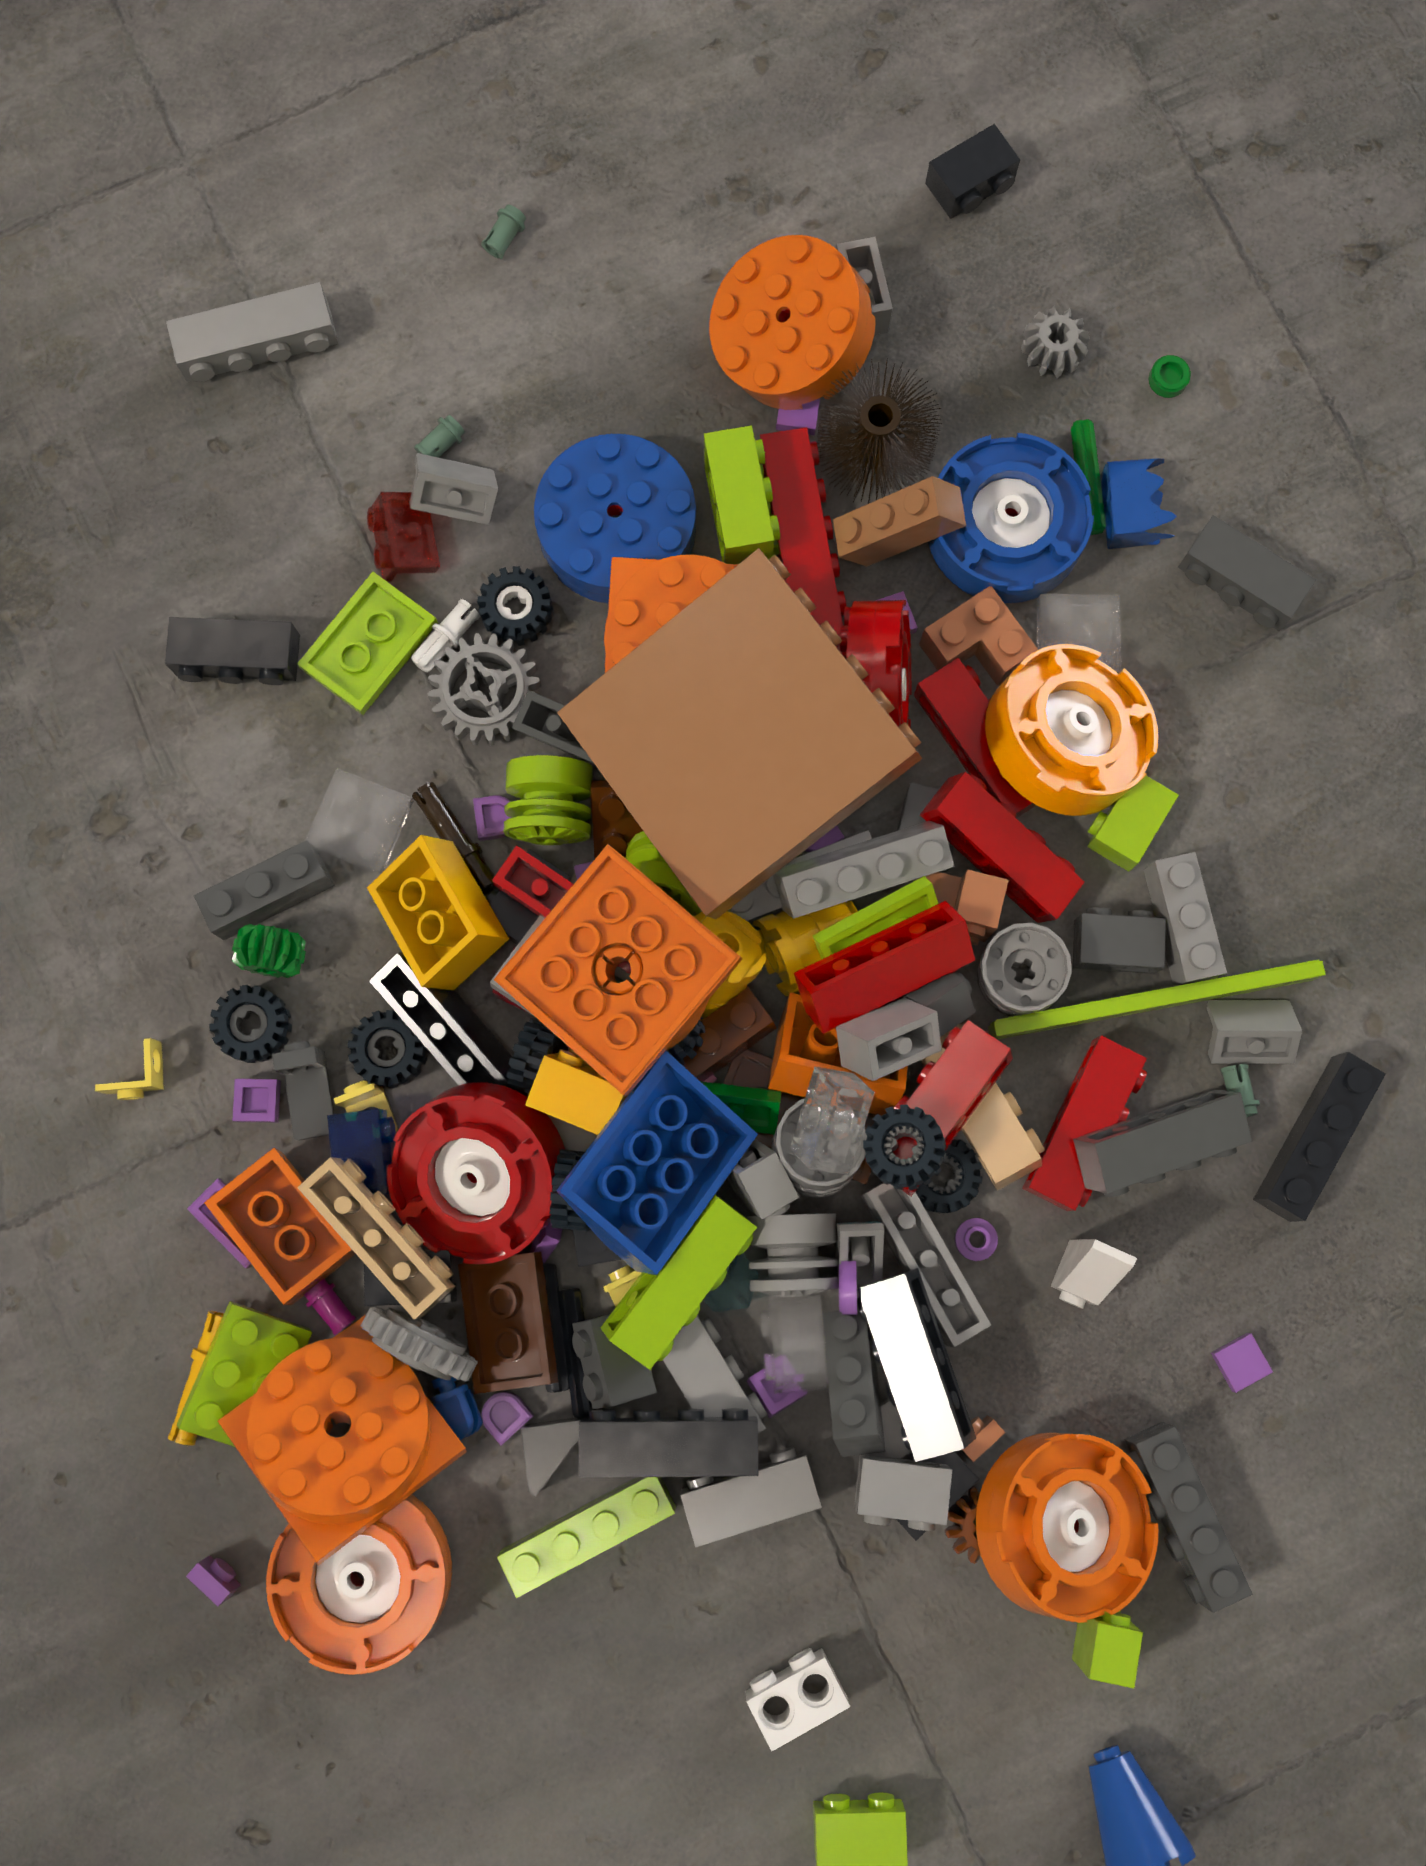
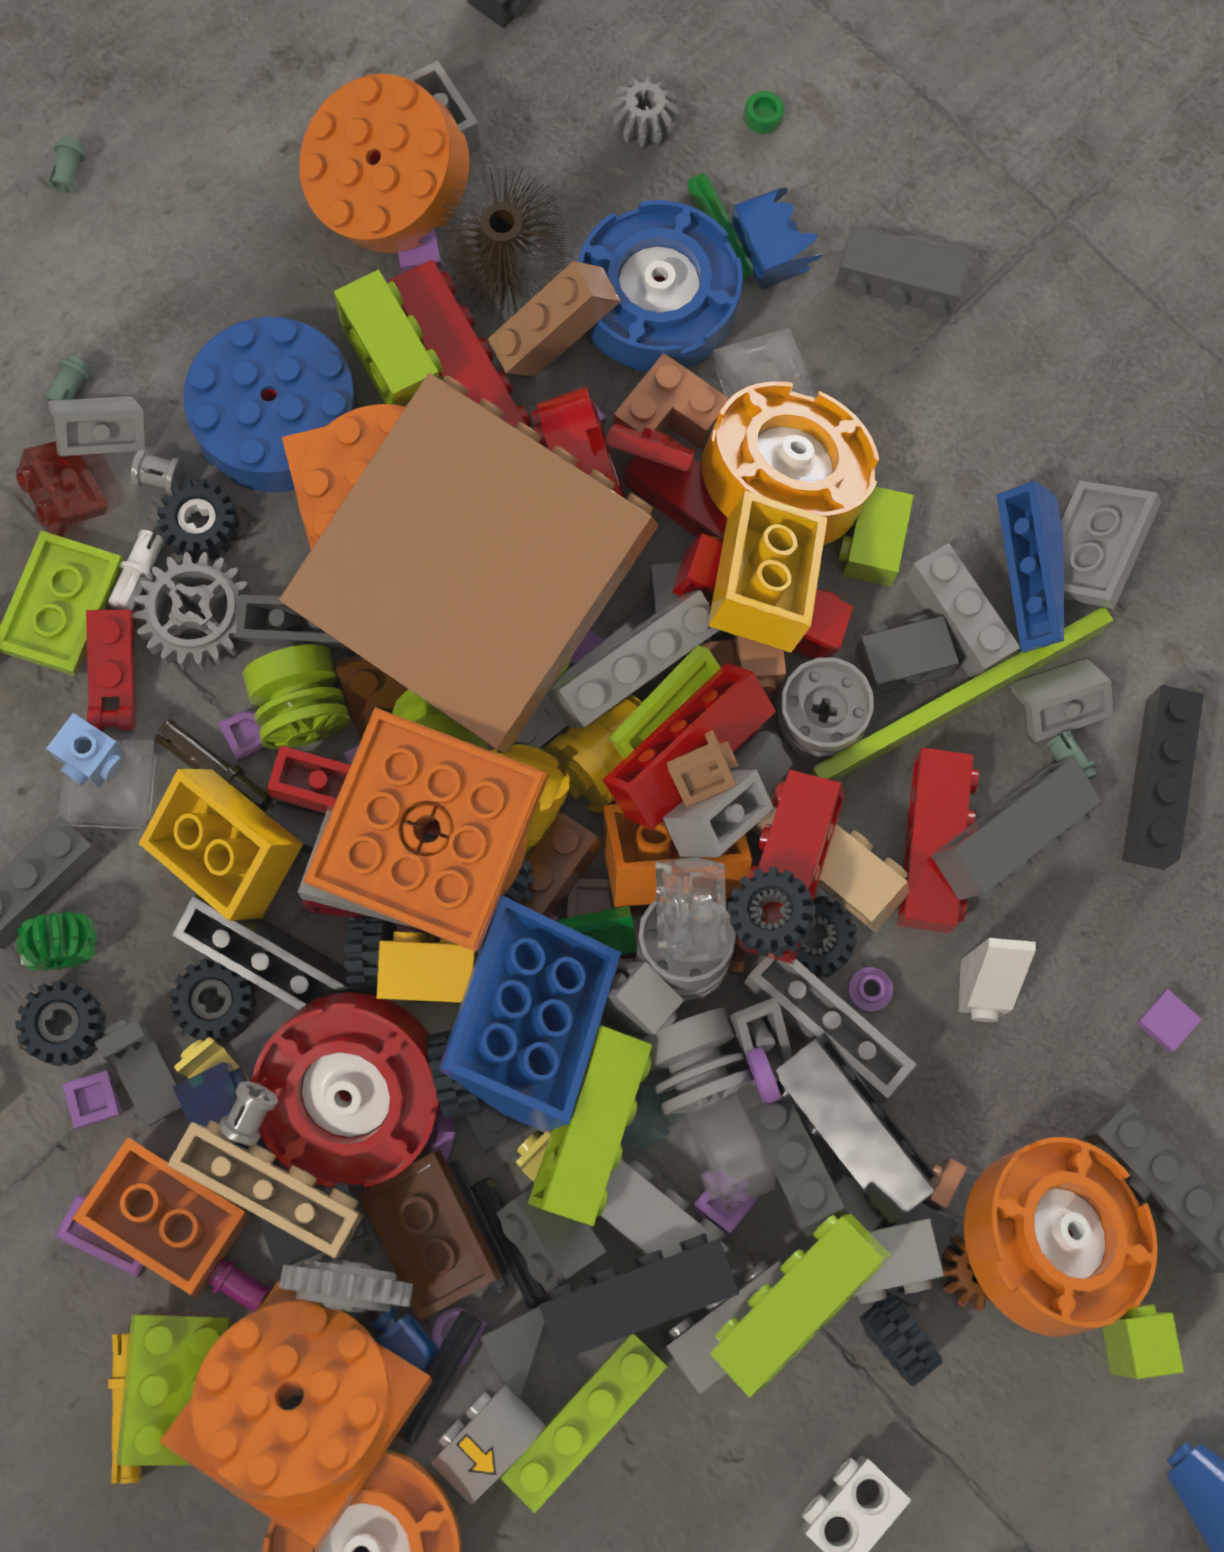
camera: 25 degrees left, 5 degrees down
none -> light blue brick [46,713,126,788]
none -> red plate [86,609,136,732]
none -> light grey bush [130,448,184,495]
none -> light grey bush [219,1081,278,1145]
none -> black axle [396,1311,482,1444]
none -> light grey brick [431,1384,546,1505]
none -> red plate [605,424,696,472]
none -> medium nougat bracket [667,730,738,808]
none -> yellow brick [708,491,827,653]
none -> lime brick [709,1214,892,1398]
none -> black bush [859,1293,943,1387]
none -> blue slope [996,480,1064,653]
none -> light grey plate [1061,481,1162,609]

